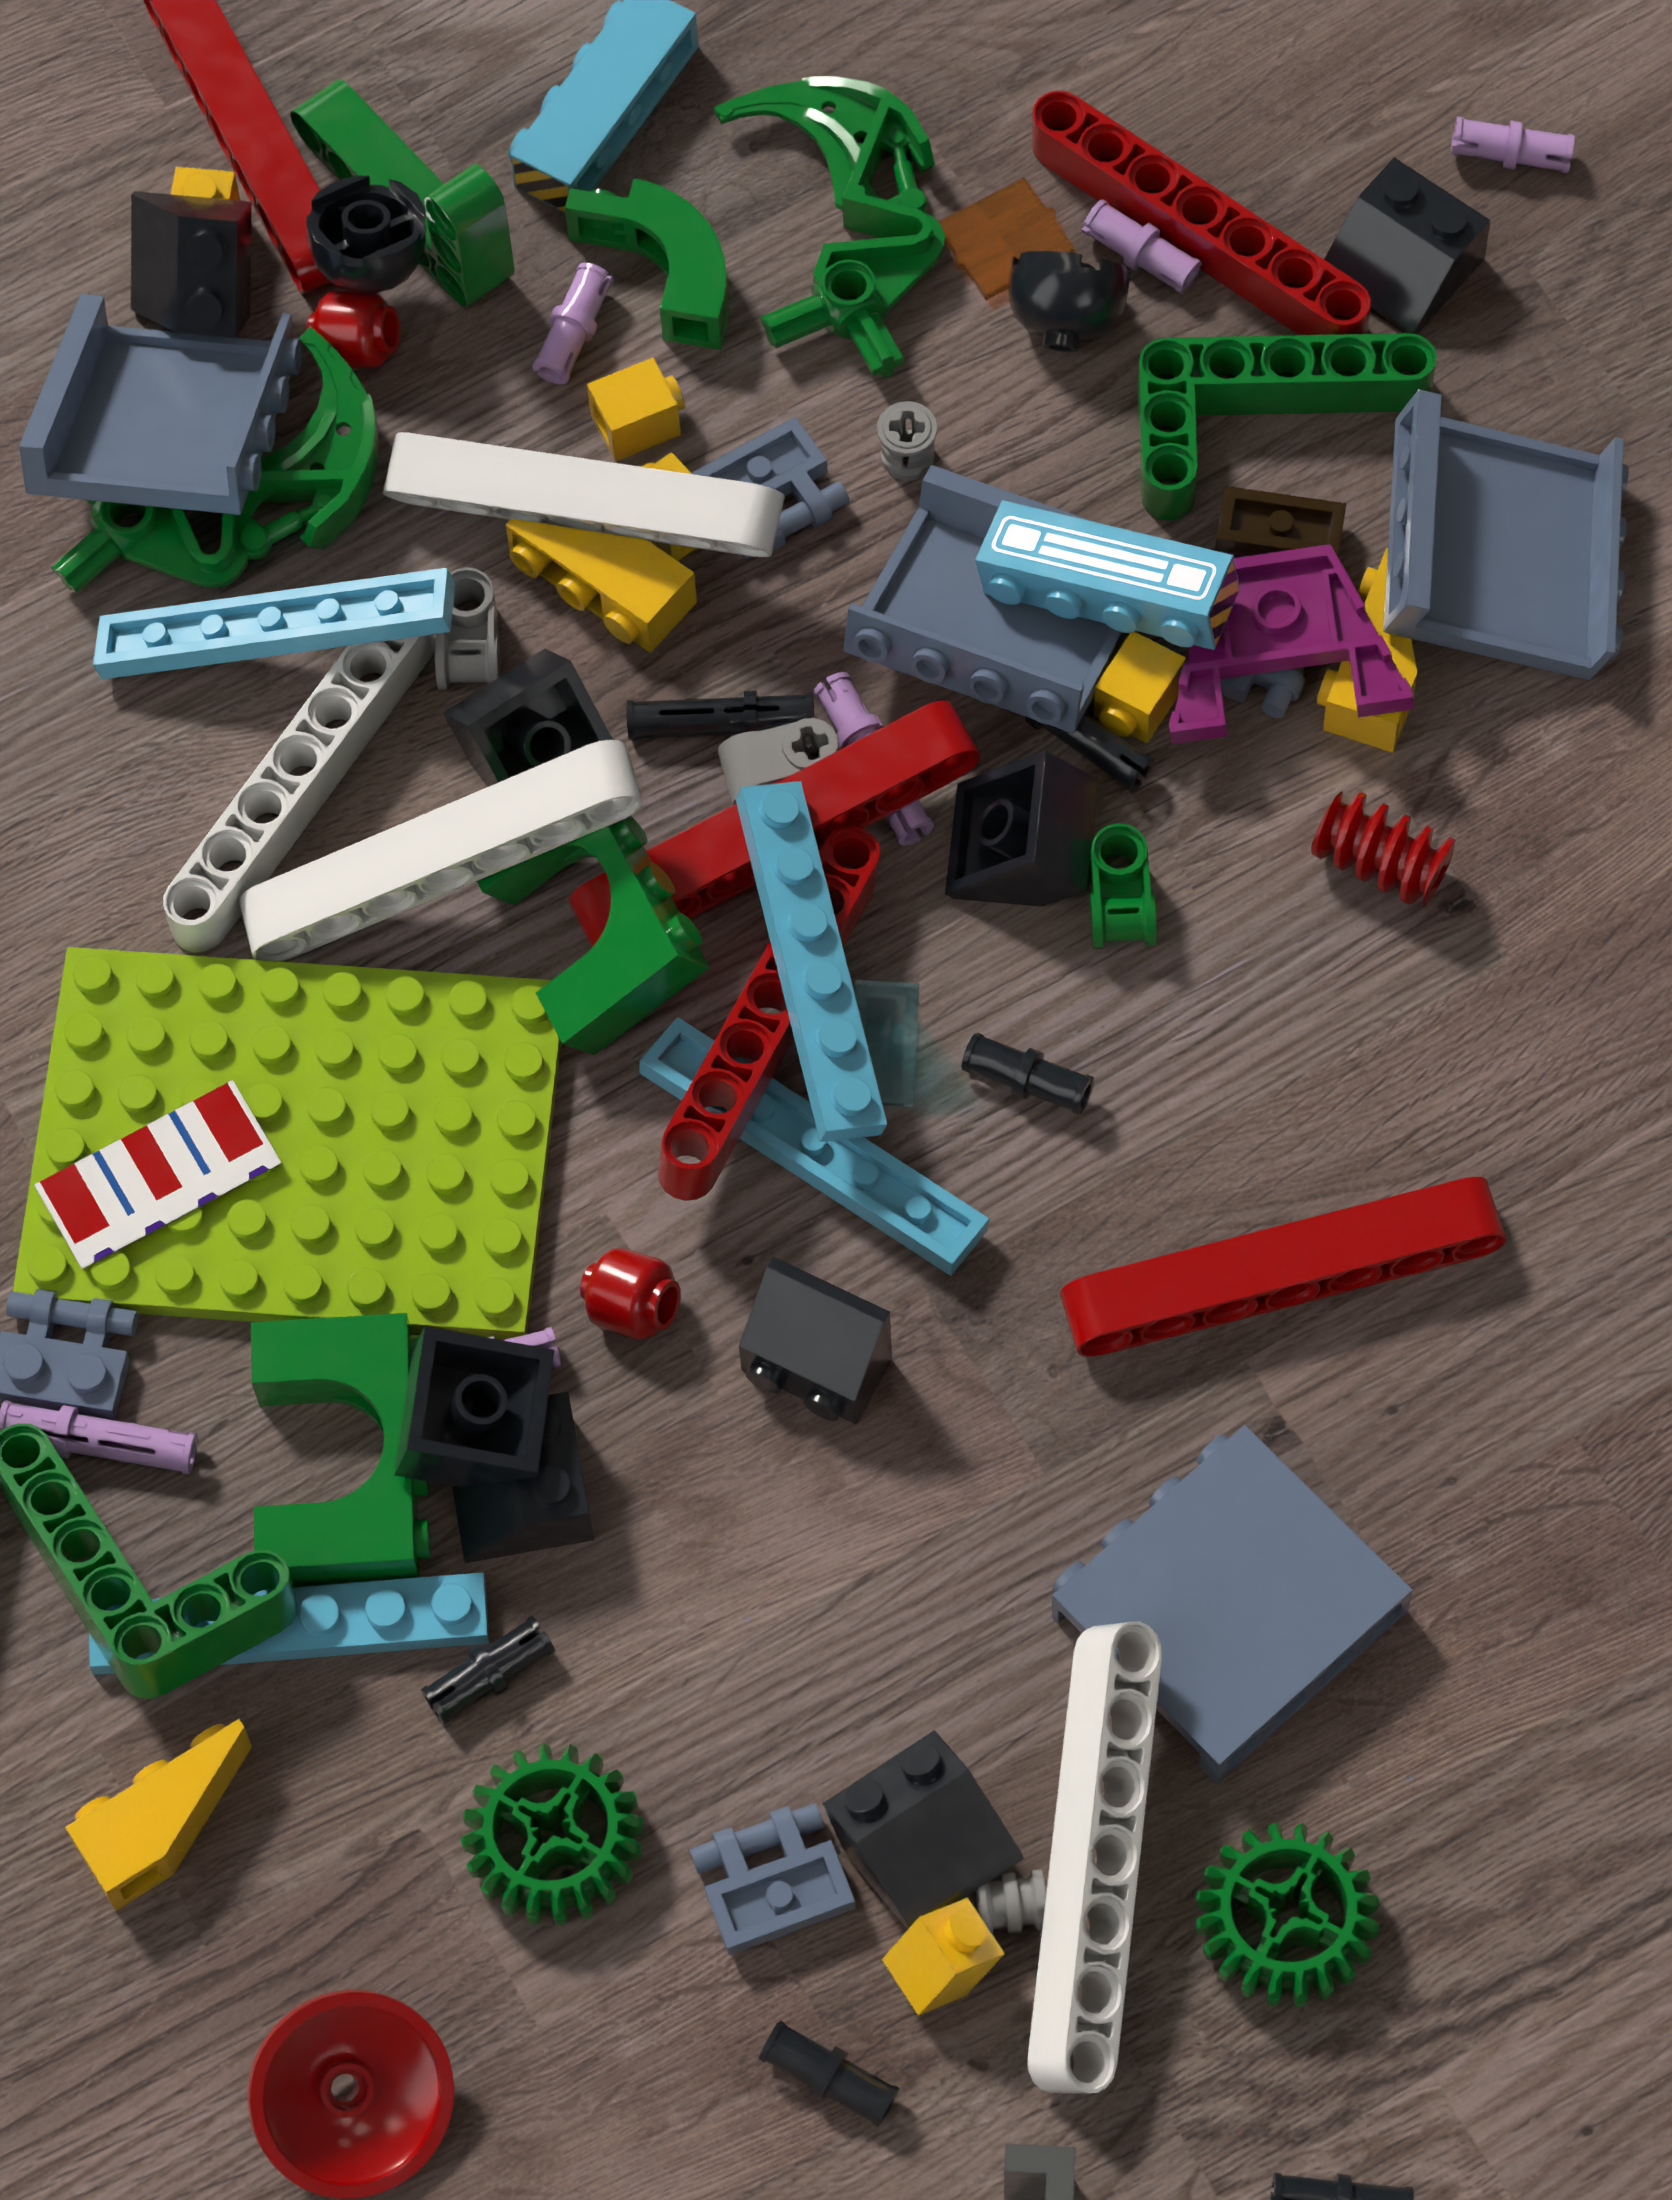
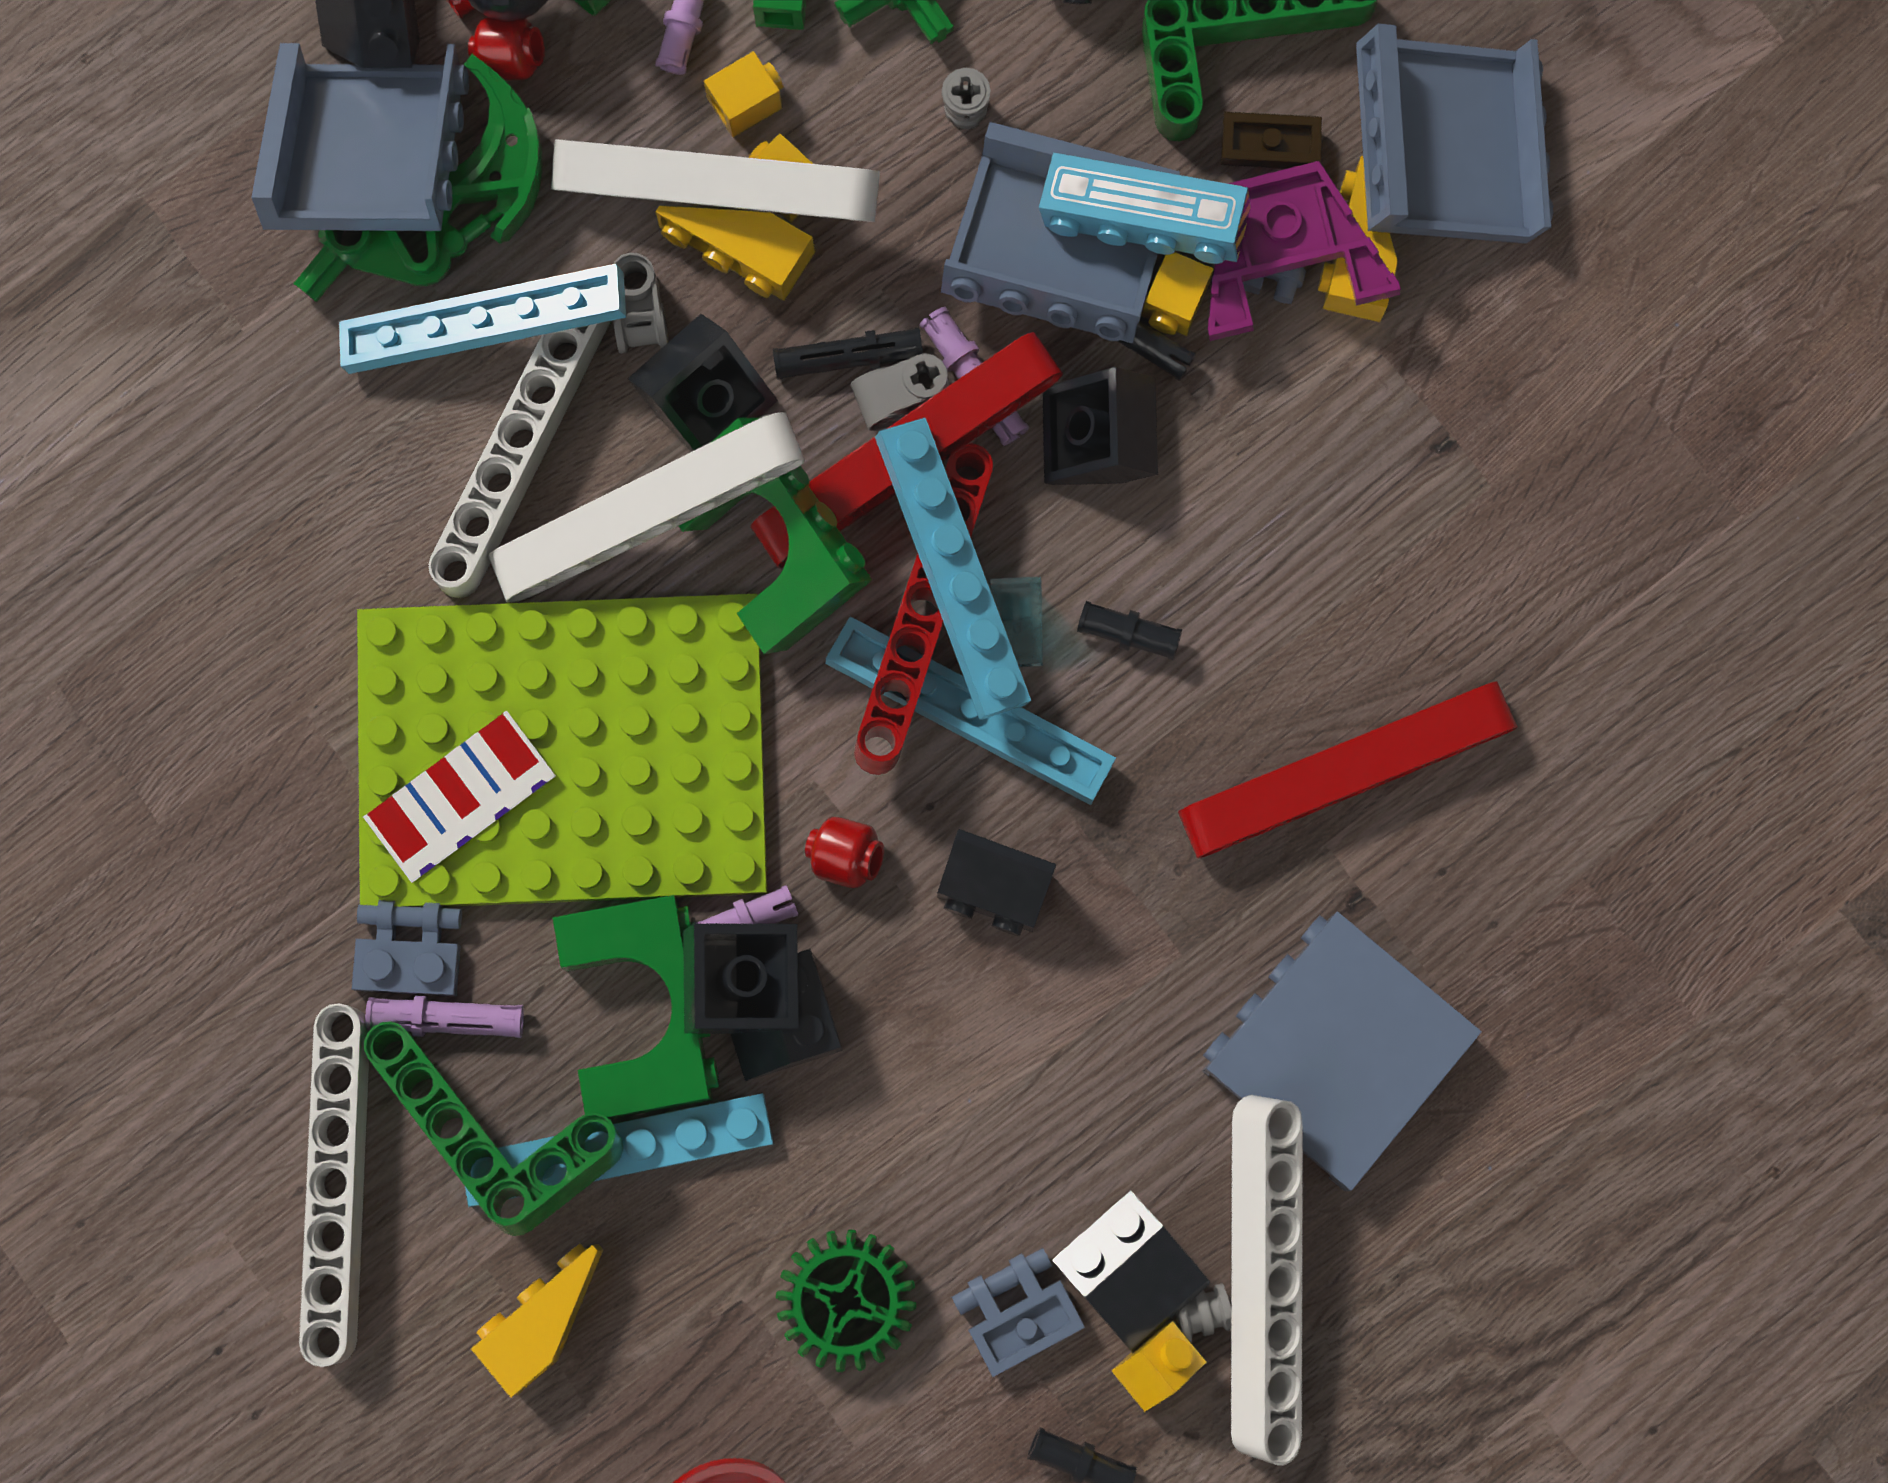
camera: 10 degrees left, 15 degrees up
black pin [420,1616,555,1725] -> none
sand blue plate [692,416,850,559] -> none
green piece [1090,823,1157,950] -> none
green gear [1195,1822,1379,2007] -> none
red piece [1311,791,1455,907] -> none

